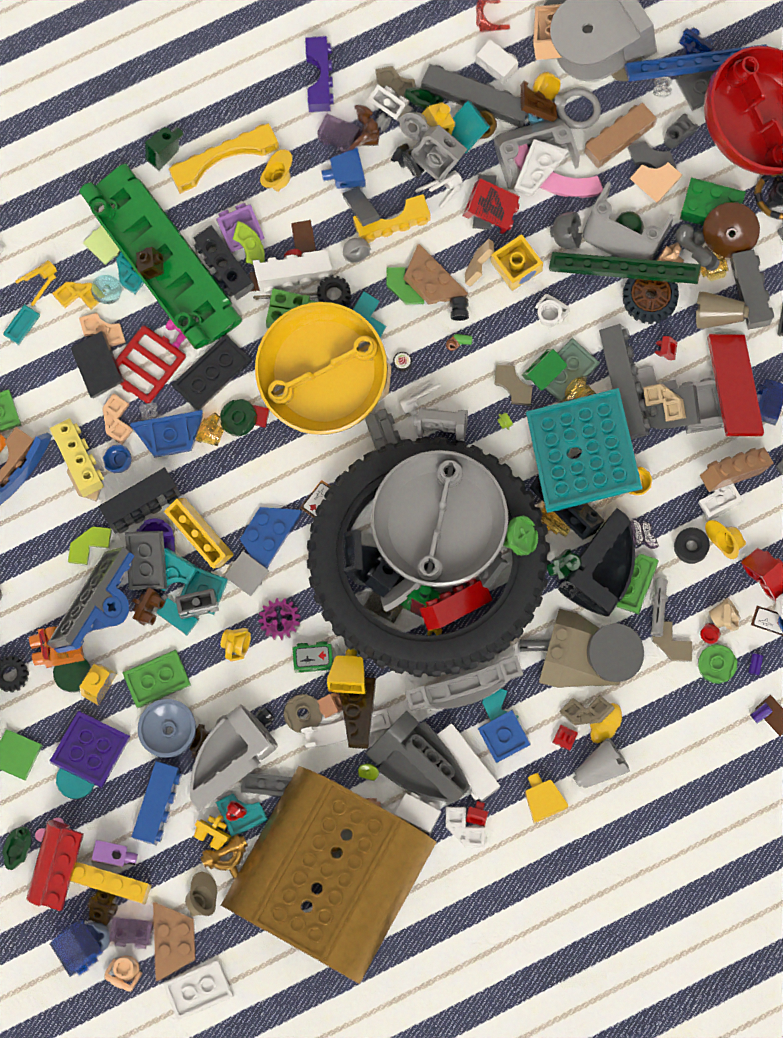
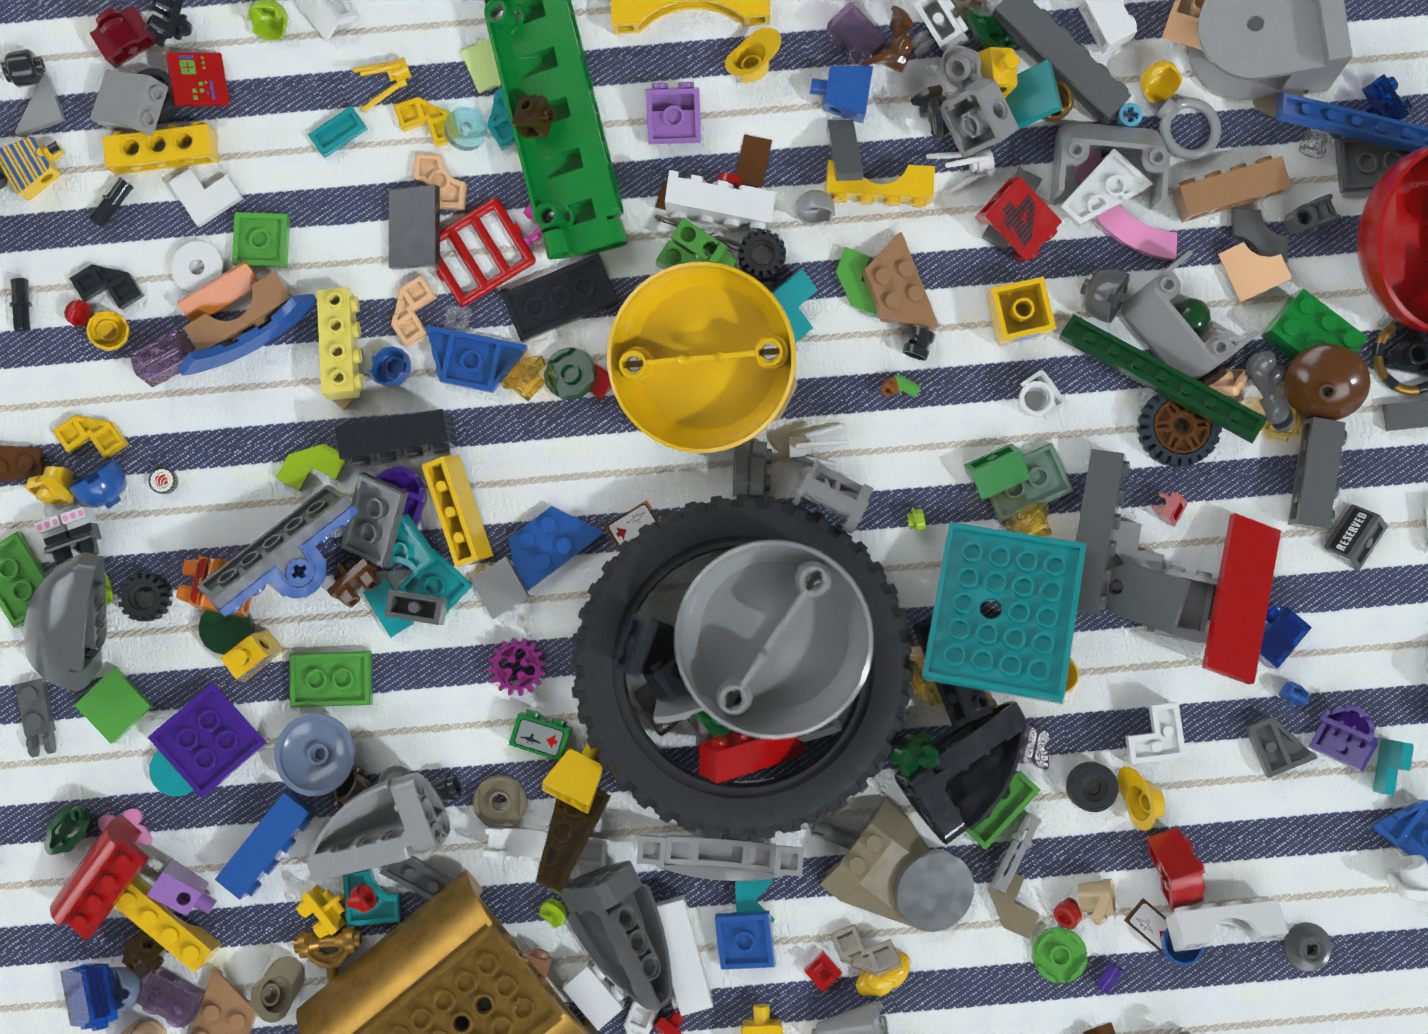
camera: 20 degrees right, 10 degrees up
black brick [193,225,255,300] -> none
yellow piece [221,628,251,662] -> none
lime tile [233,221,265,265] -> none
nougat plate [317,692,343,718] -> none
tile [393,352,412,372] -> none
tan tile [465,239,494,286] -> none
dark tan tile [495,365,532,406] -> none
bright green tile [503,516,538,556] -> none
reddish brown wing [520,80,557,122] -> none
tan tile [643,384,686,421] -> none
dark tan cone [696,291,749,329] -> none
medium nougat brick [699,447,774,492] -> none

